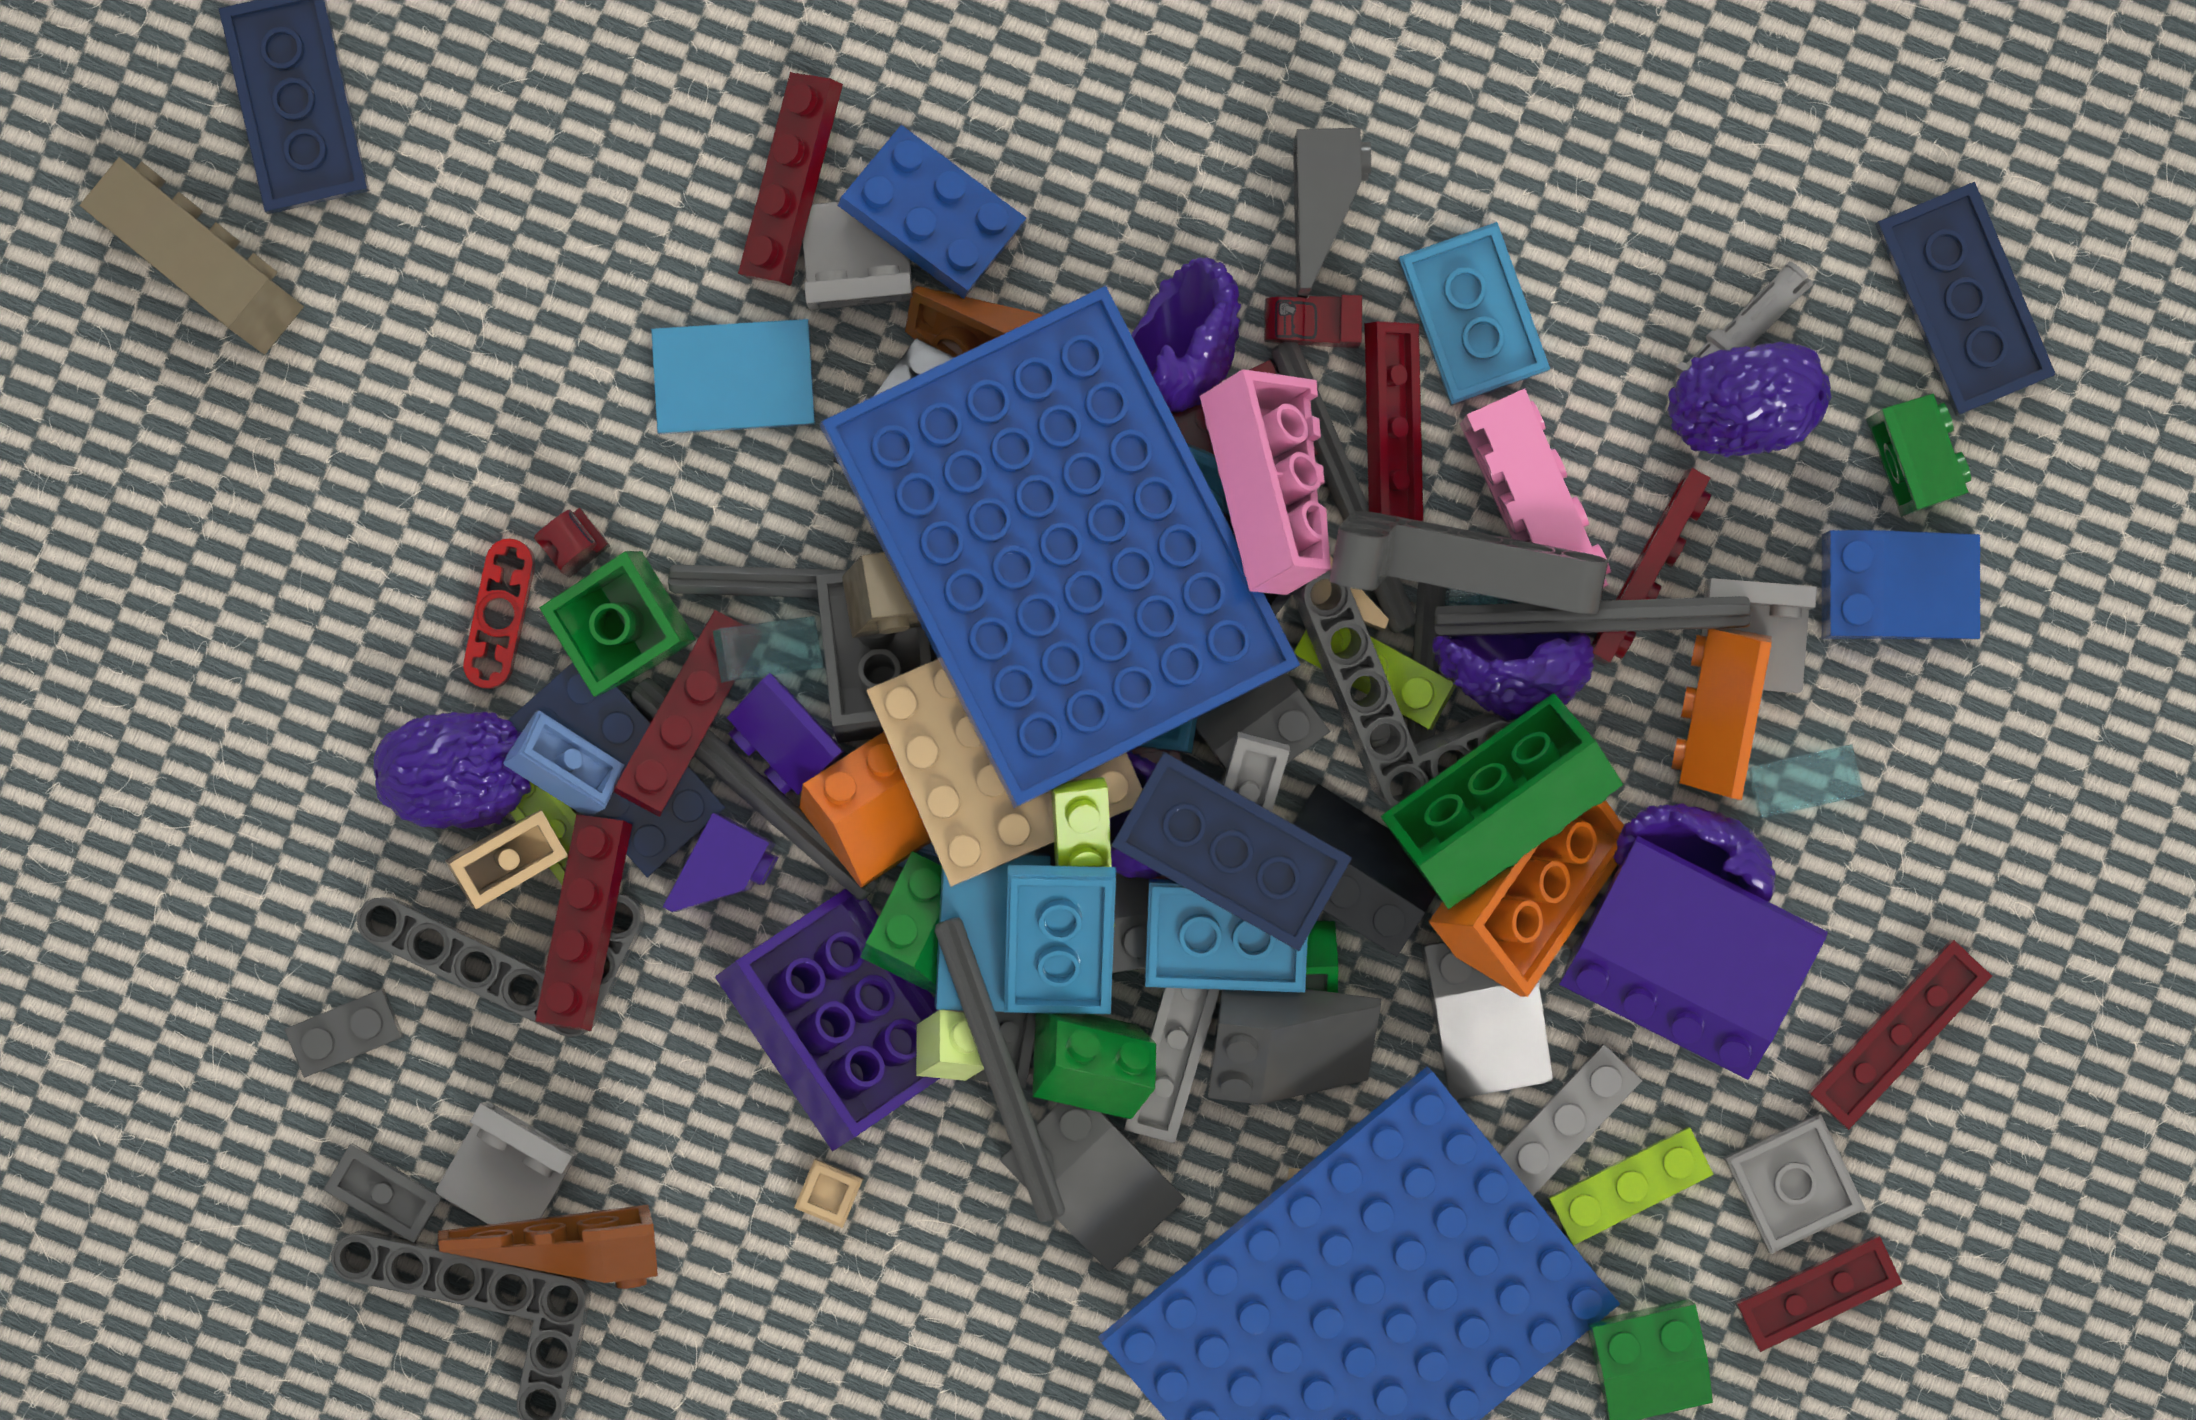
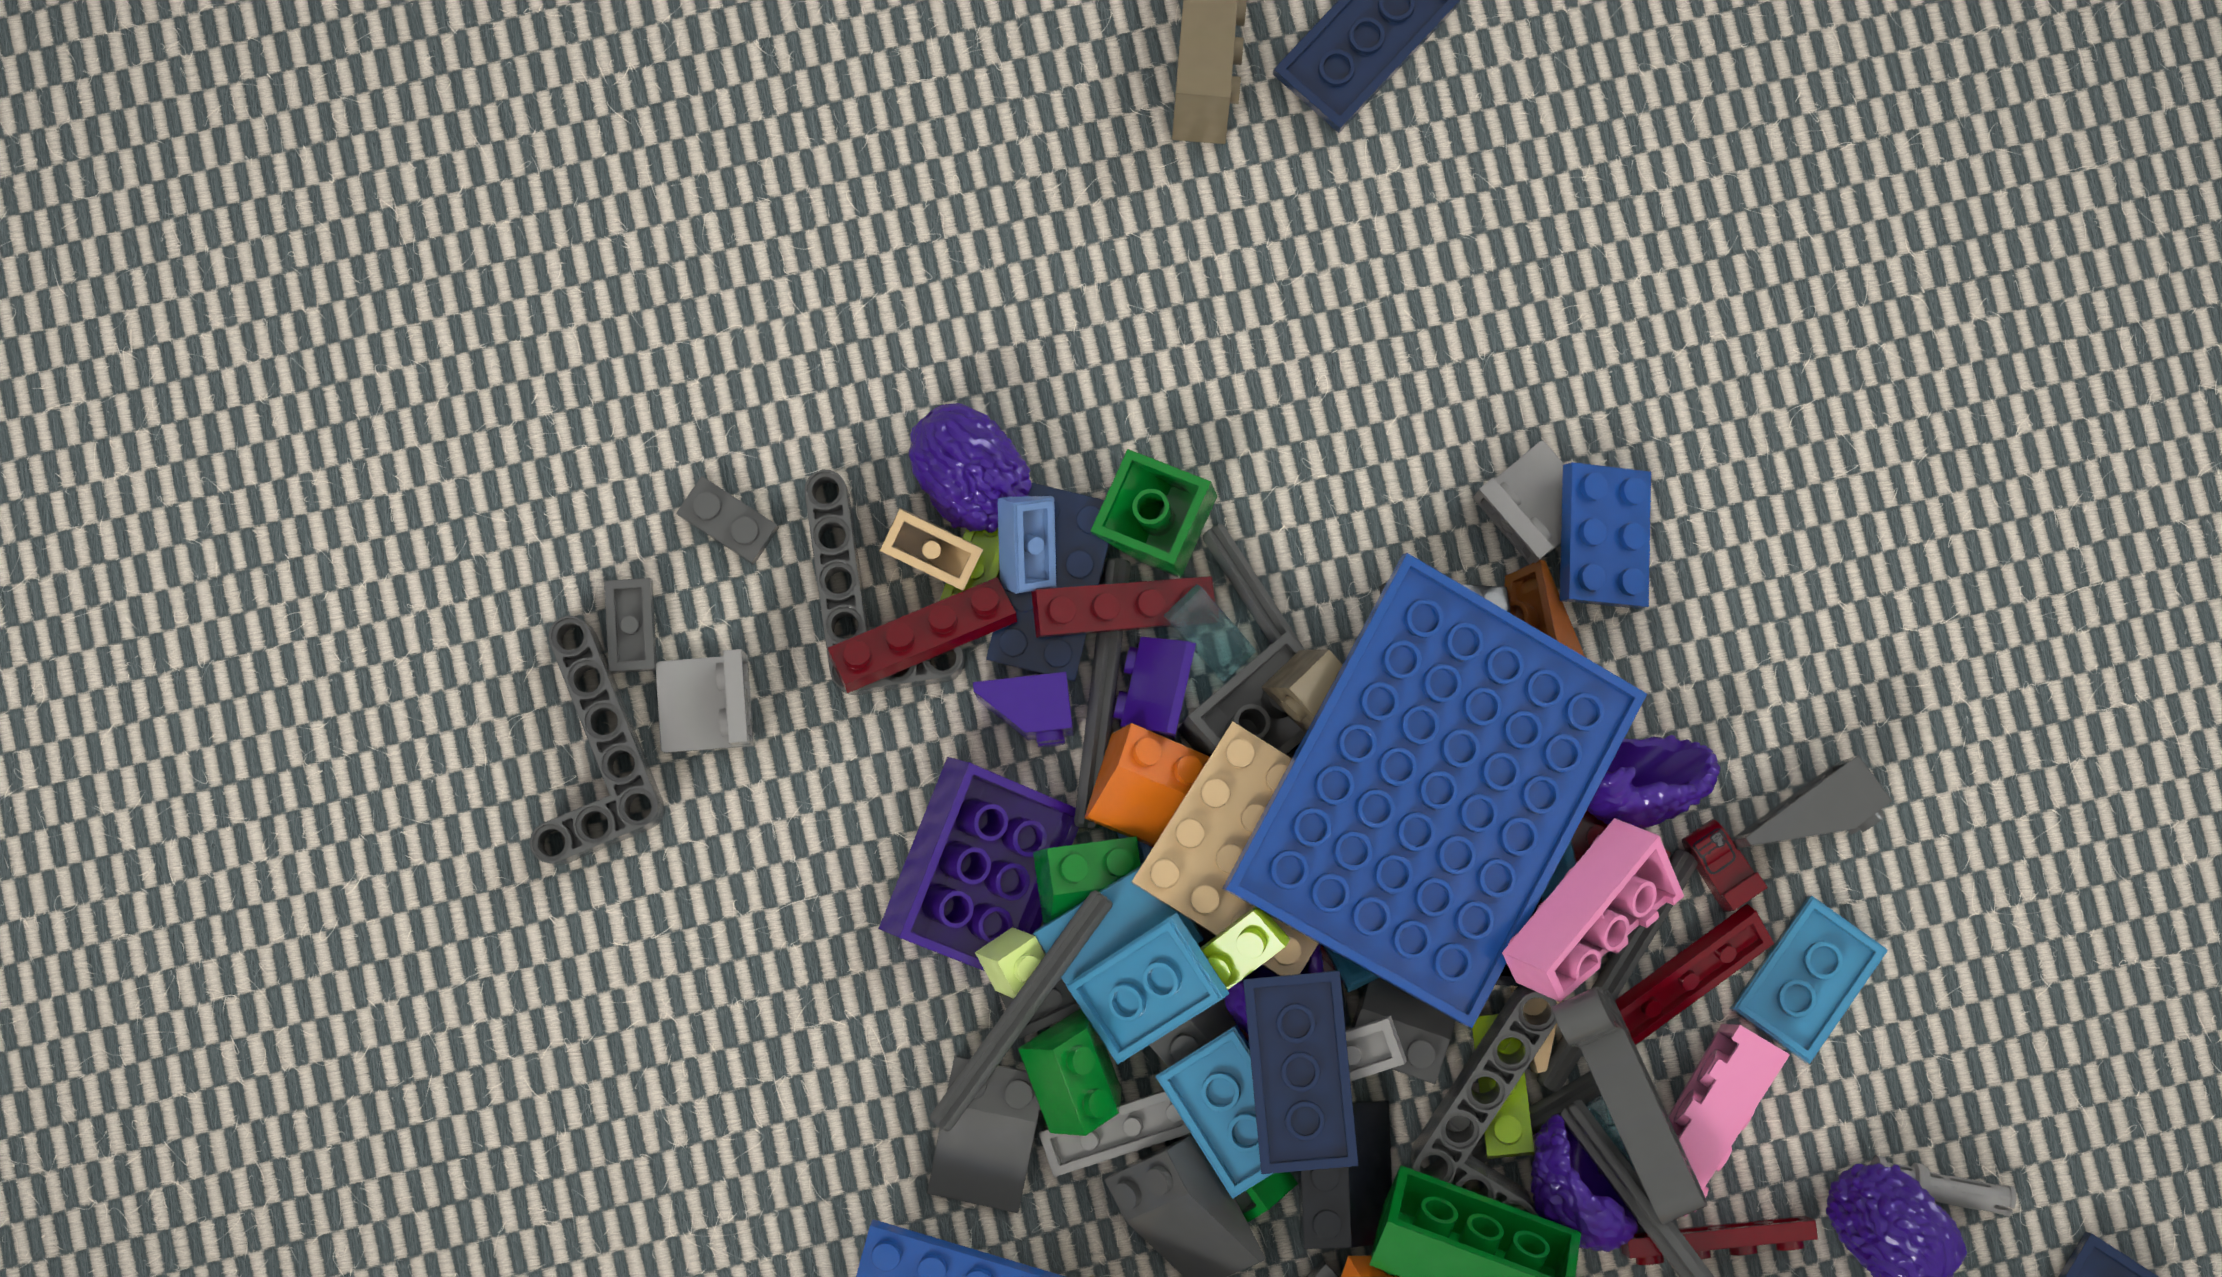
camera: 55 degrees right, 5 degrees down
dark orange wedge [438,1205,658,1289] -> none
red beam [463,539,535,689] -> none
dark red leg [534,508,610,578] -> none
dark azure tile [651,319,815,435] -> none
dark red plate [738,72,843,286] -> none
tan tile [794,1158,864,1228] -> none

